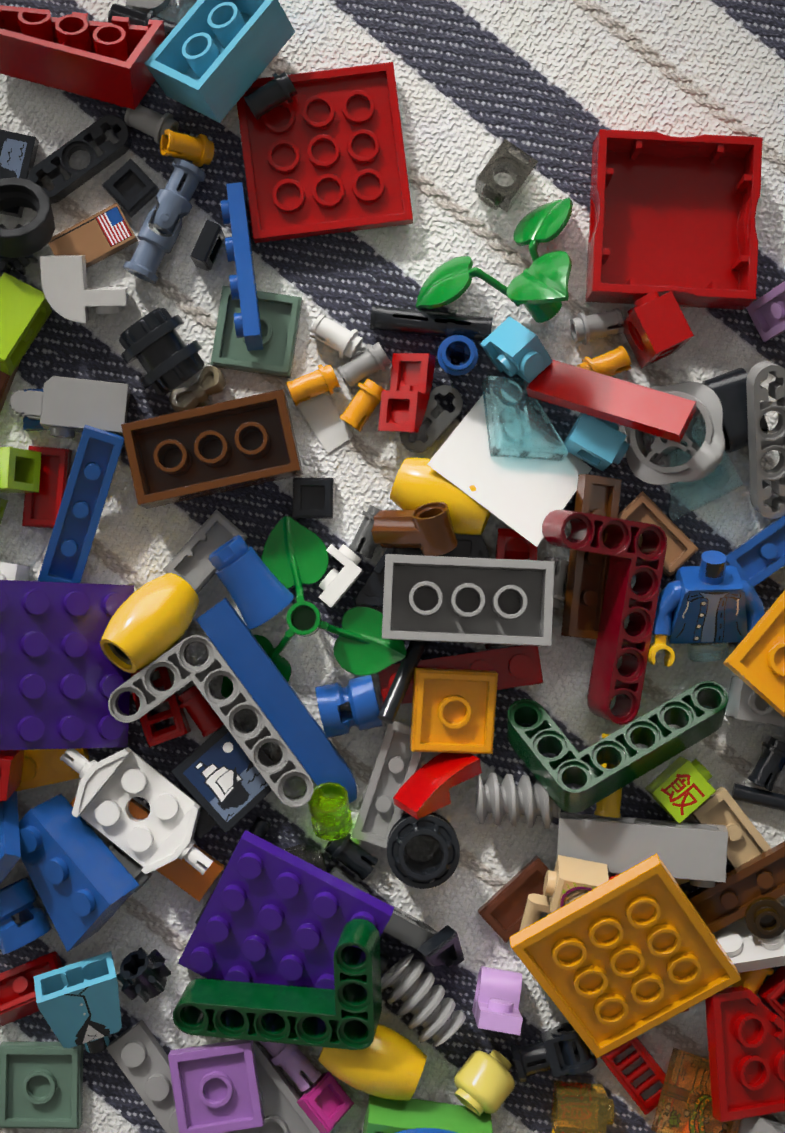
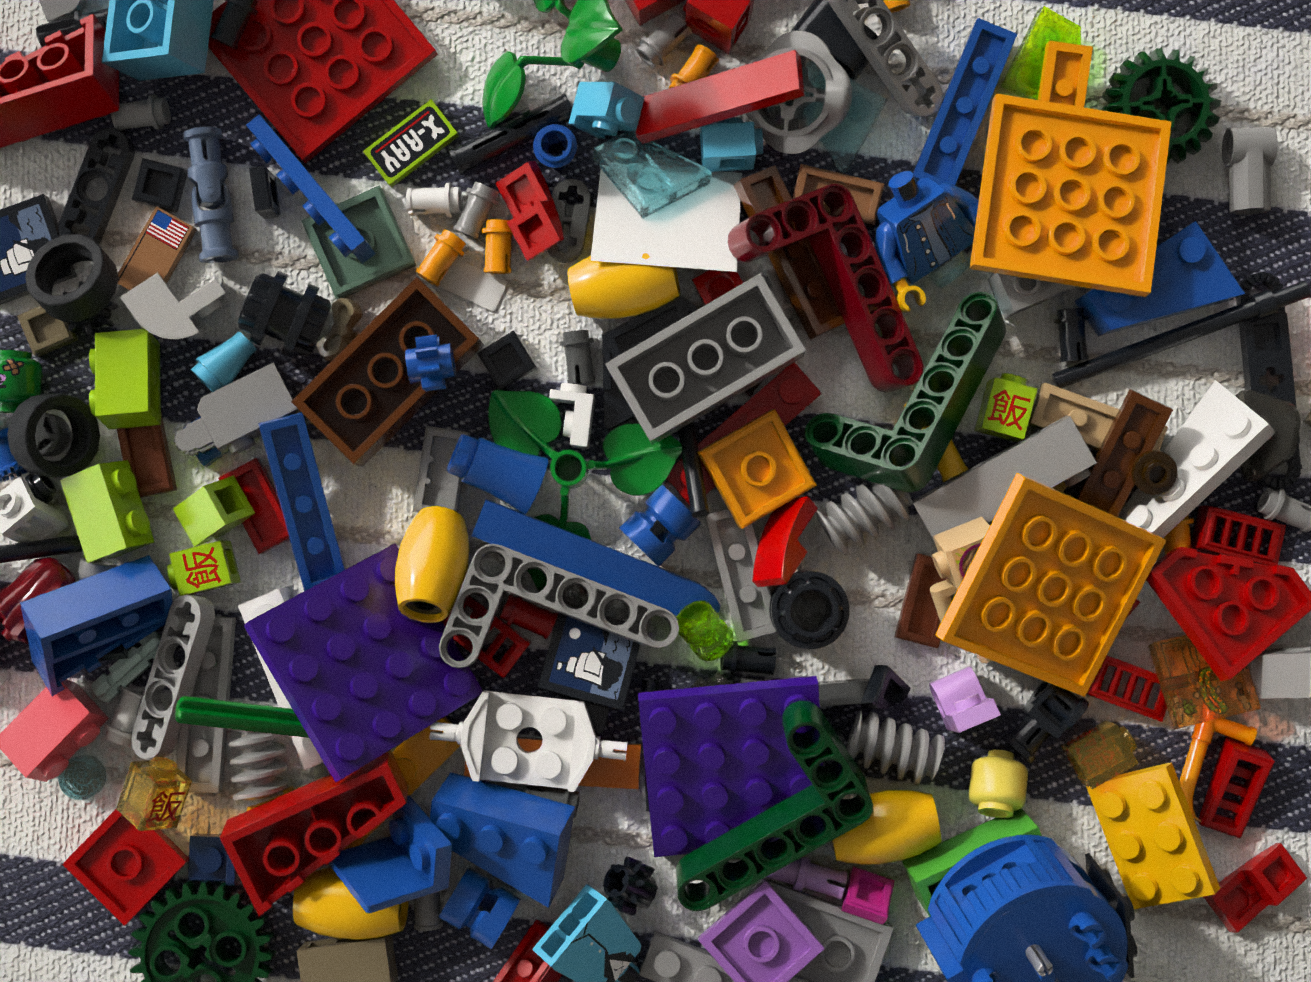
camera: 30 degrees left, 0 degrees up
light orange pin [160,129,214,167] -> none
reddish brown piece [371,502,457,556] -> none
none -> medium azure cone [191,331,257,392]
none -> tile [363,99,459,188]
none -> blue gear [405,334,456,391]

